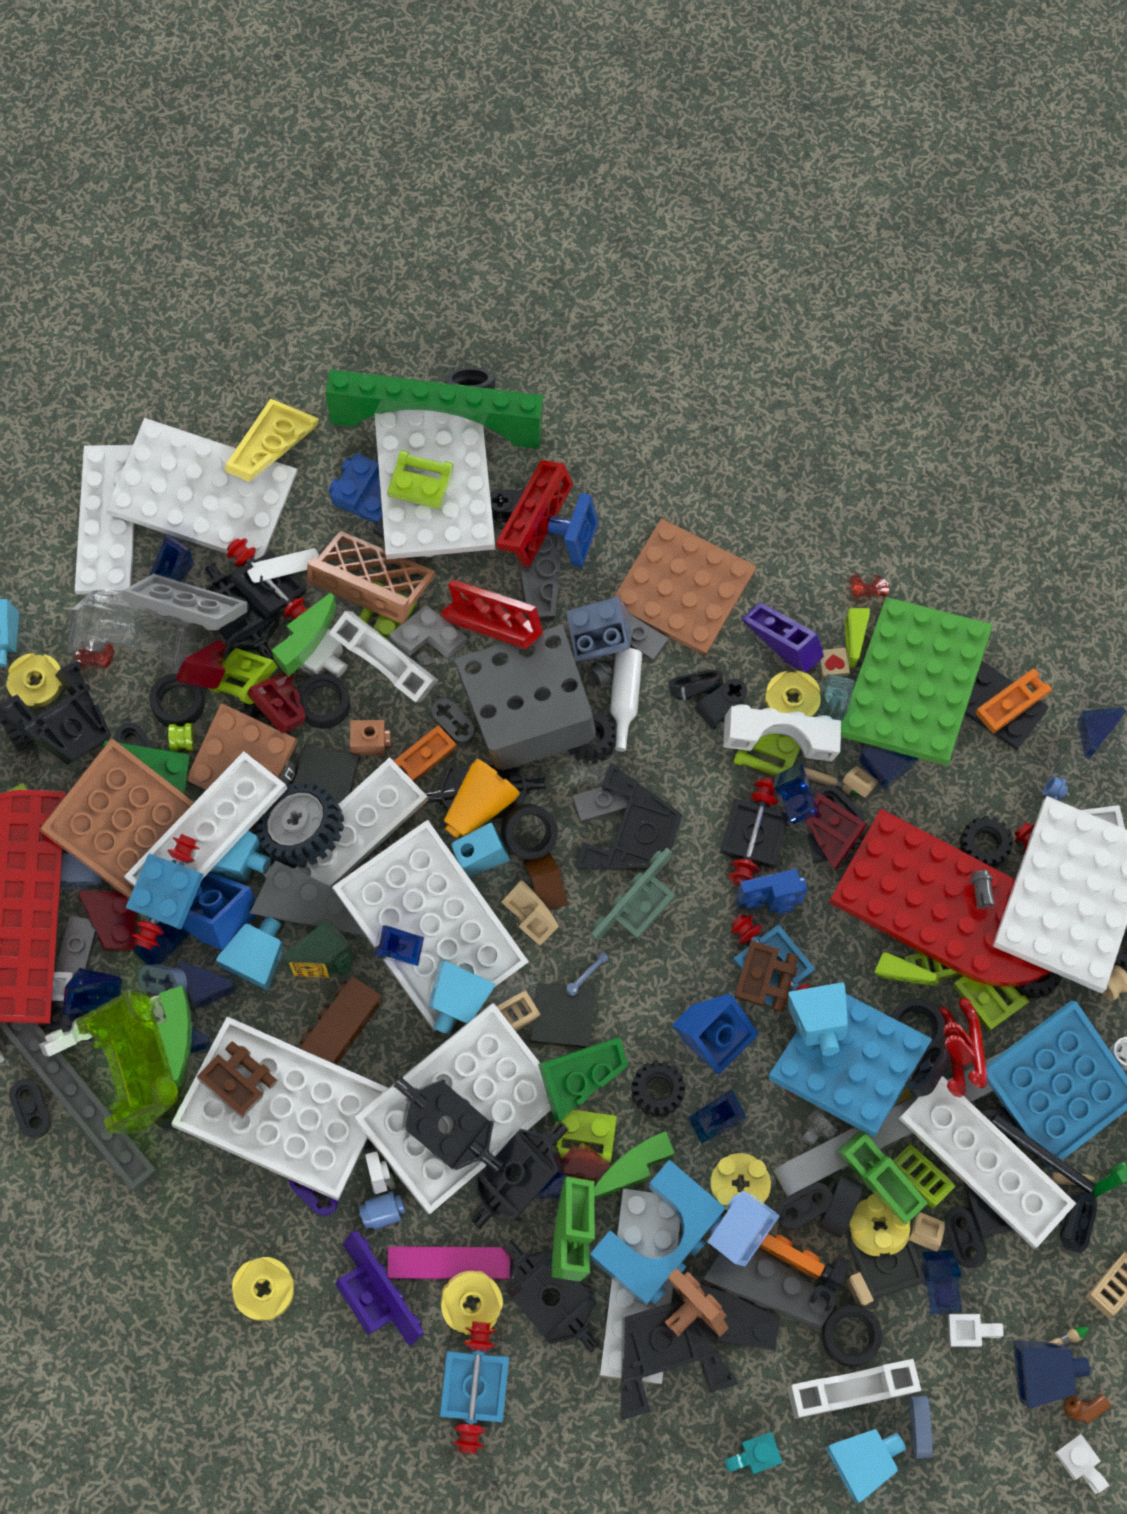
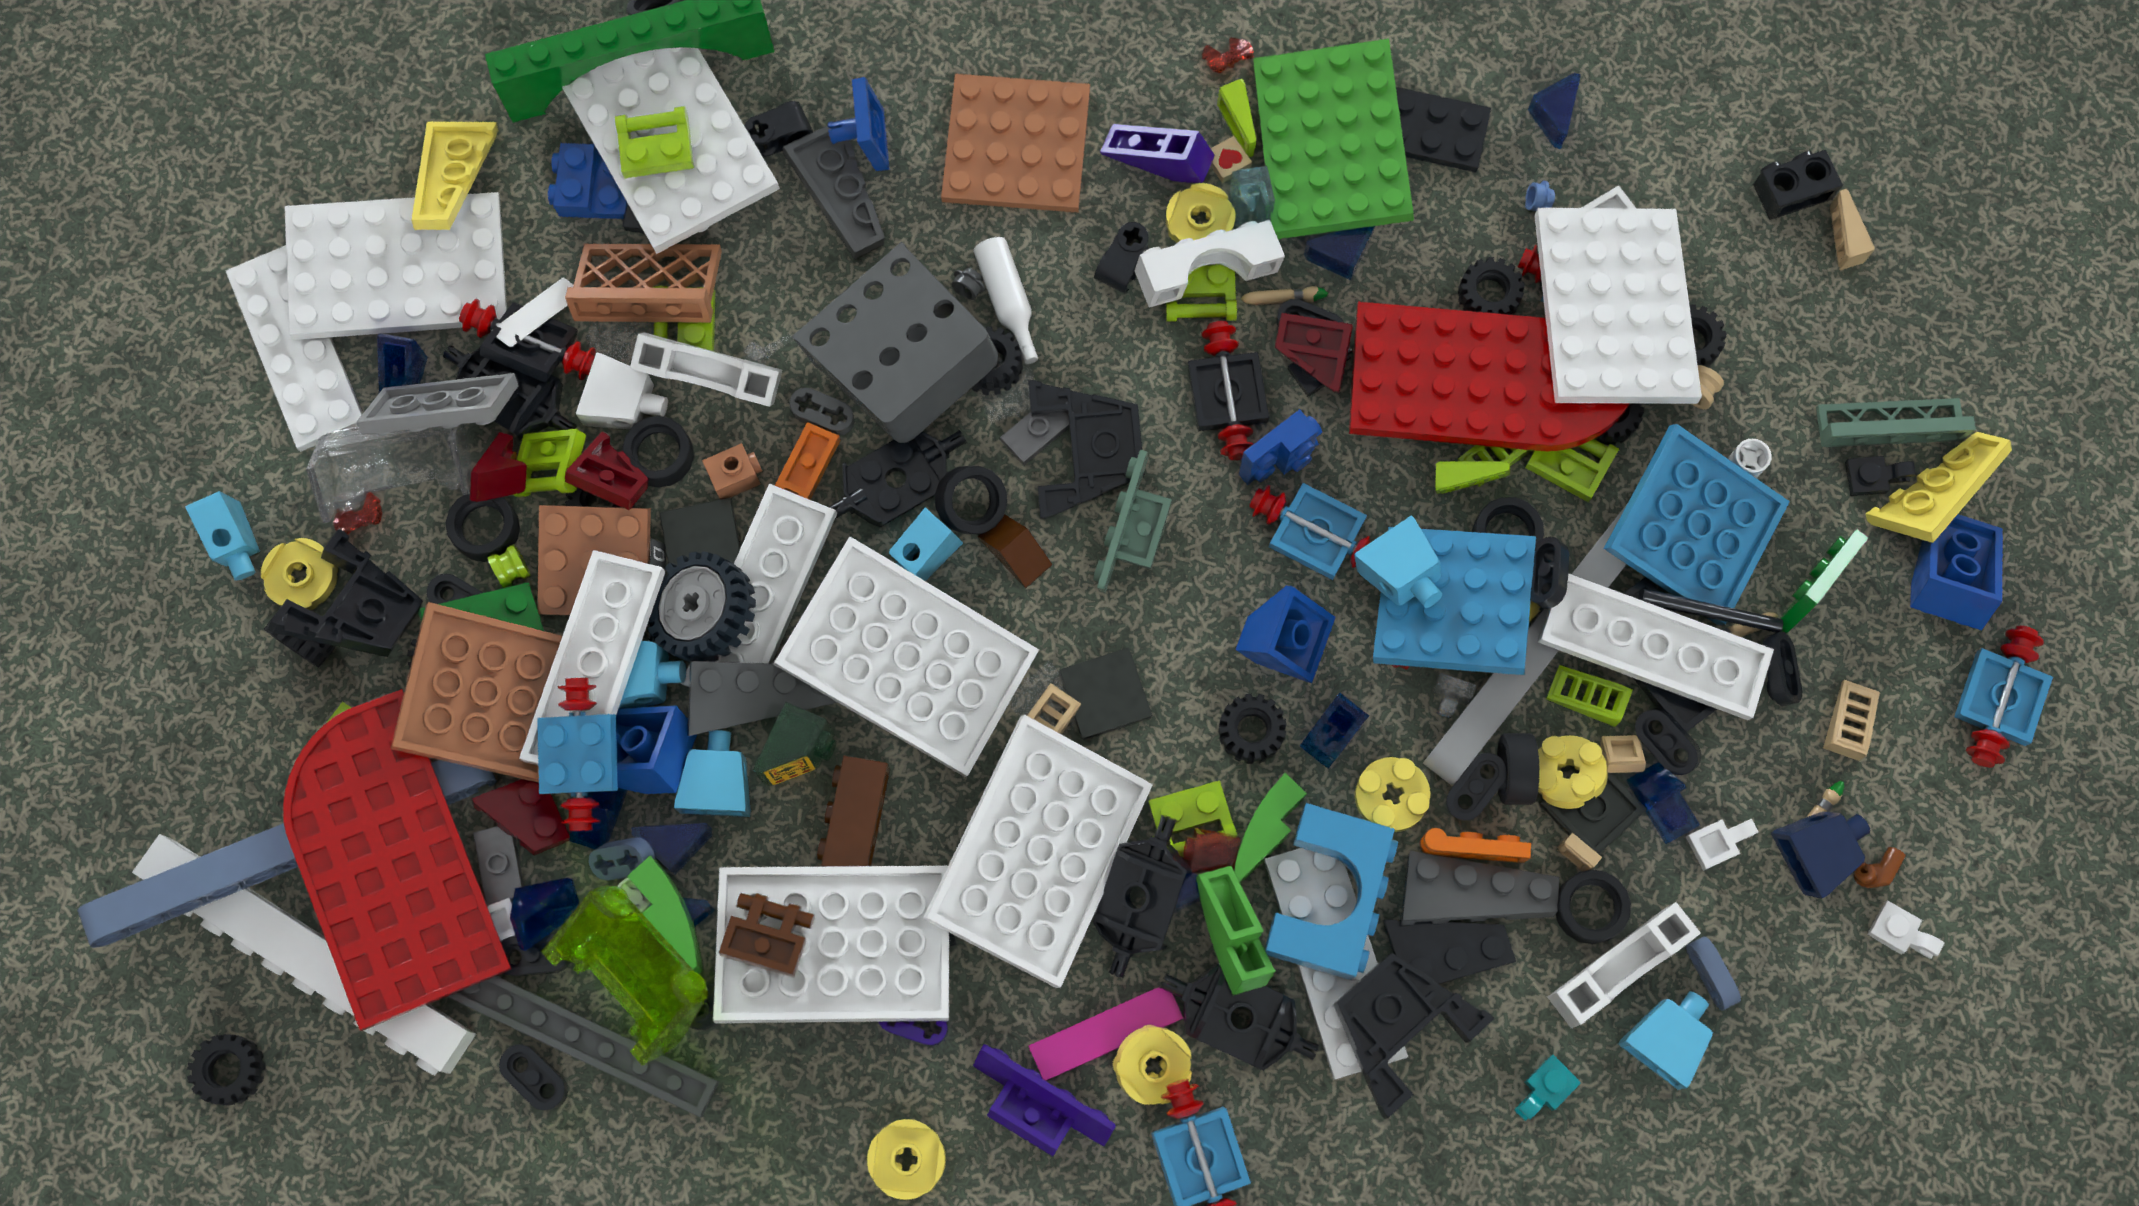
camera: 20 degrees left, 5 degrees up
white plate [39,1017,95,1057] -> none
bright green slope [272,592,337,677] -> none
medium blue brick [359,1191,406,1230] -> none
white plate [365,1151,396,1194] -> none
clear blue slope [373,925,424,966] -> none
light grey plate [389,605,467,659] -> none
black plate [393,1076,503,1173] -> none
medium azure torso [428,960,495,1035] -> none
red fence [441,579,543,649] -> none
light orange cone [444,759,520,840] -> none
red fence [496,460,573,567] -> none
tan slope [501,880,558,945] -> none
green wing [538,1037,628,1122] -> none
sand blue slope [566,596,632,663] -> none
sand blue hinge [566,952,608,996] -> none
flat silver plate [628,613,669,662] -> none
nougat plate [665,1268,729,1337] -> none
black plate [668,670,724,700] -> none
light blue brick [707,1191,780,1267] -> none
reddish brown plate [734,941,798,1012] -> none
clear blue slope [773,763,819,824] -> none
black plate [810,1255,850,1312] -> none
bright green slope [836,1131,928,1224] -> none
tan tile [842,766,879,797] -> none
red piece [938,998,988,1098] -> none
dark grey pin [970,870,995,909] -> none
orange plate [975,669,1053,734] -> none

